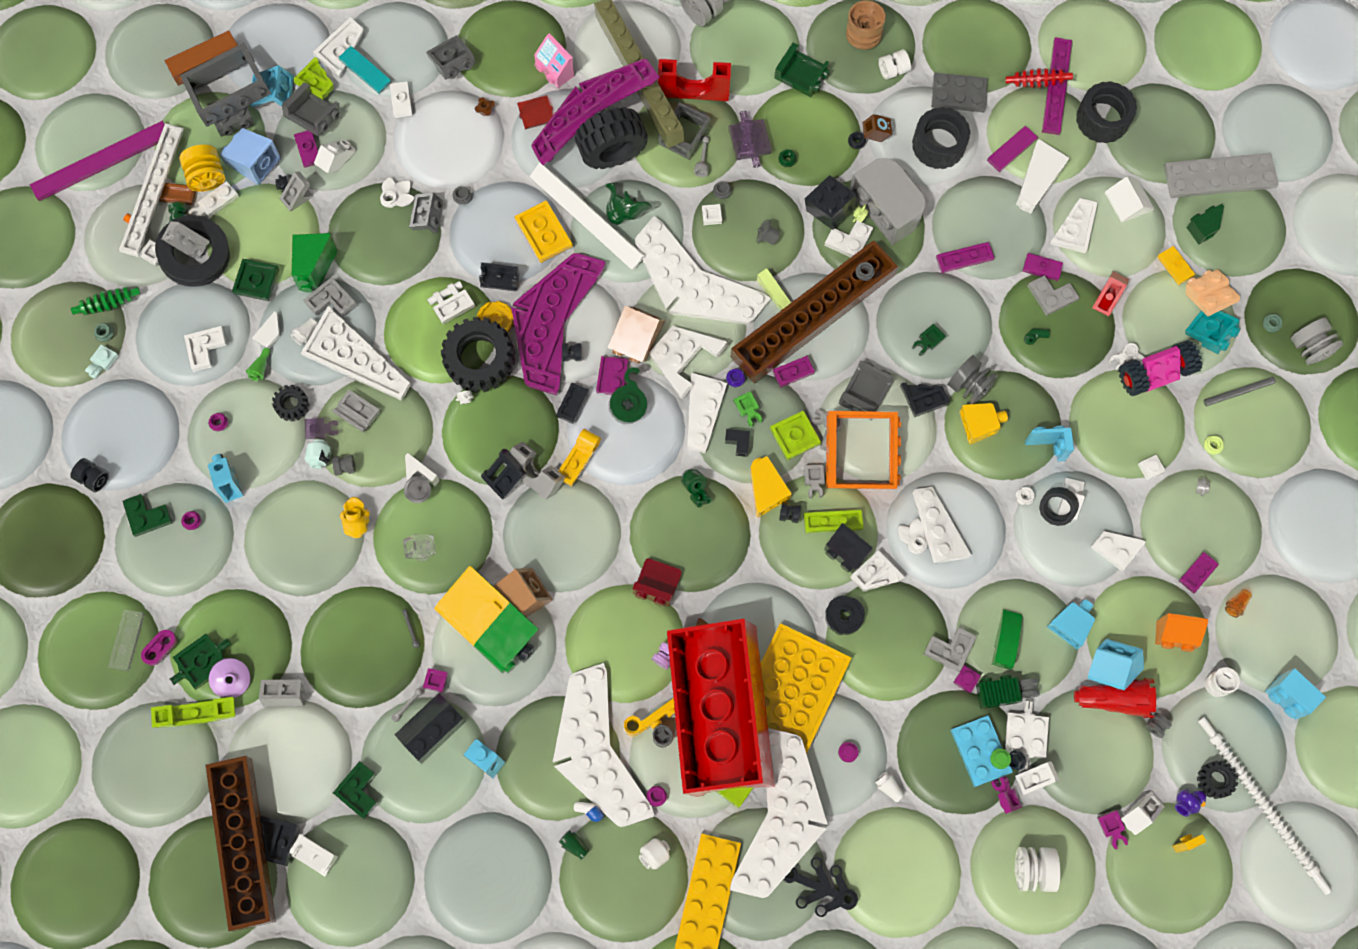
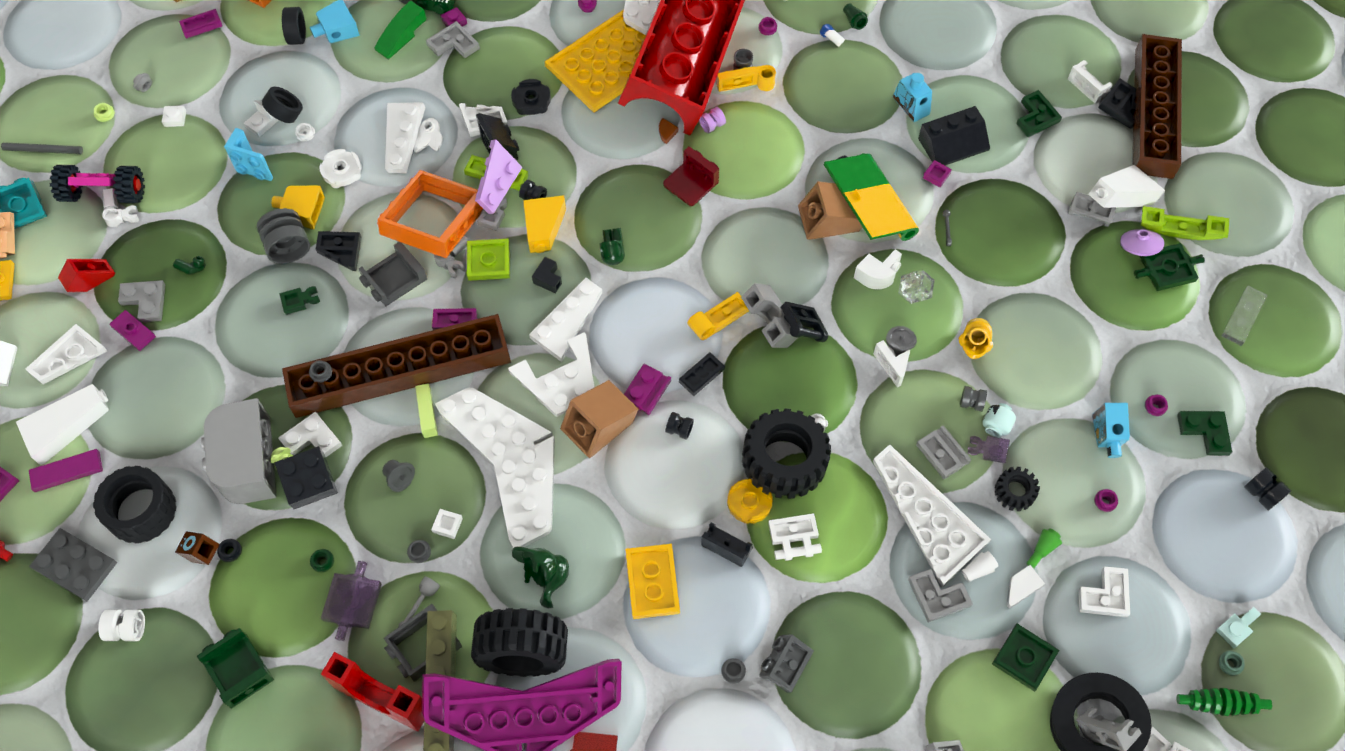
camera: 155 degrees left, 10 degrees down
magenta plate [141,630,177,666] -> none
green slope [291,233,337,293] -> none
white plate [380,177,415,208] -> none
light grey hinge [392,688,423,722] -> none
magenta wing [511,253,606,396] -> none
white tile [530,163,645,270] -> none
white wing [553,663,655,827] -> none
dark green piece [608,367,647,424] -> none
dark purple plate [726,369,745,387] -> none
bright green plate [733,391,762,427] -> none
medium nougat wheel [846,0,886,50] -> none
magenta tile [936,242,994,273] -> none
white wing [1091,531,1146,571] -> none
none -> black tyre [282,7,306,45]
none -> white plate [319,149,362,188]
none -> lavender wing [475,140,522,214]
none -> white brick [854,249,902,289]
none -> white slope [1088,165,1165,208]

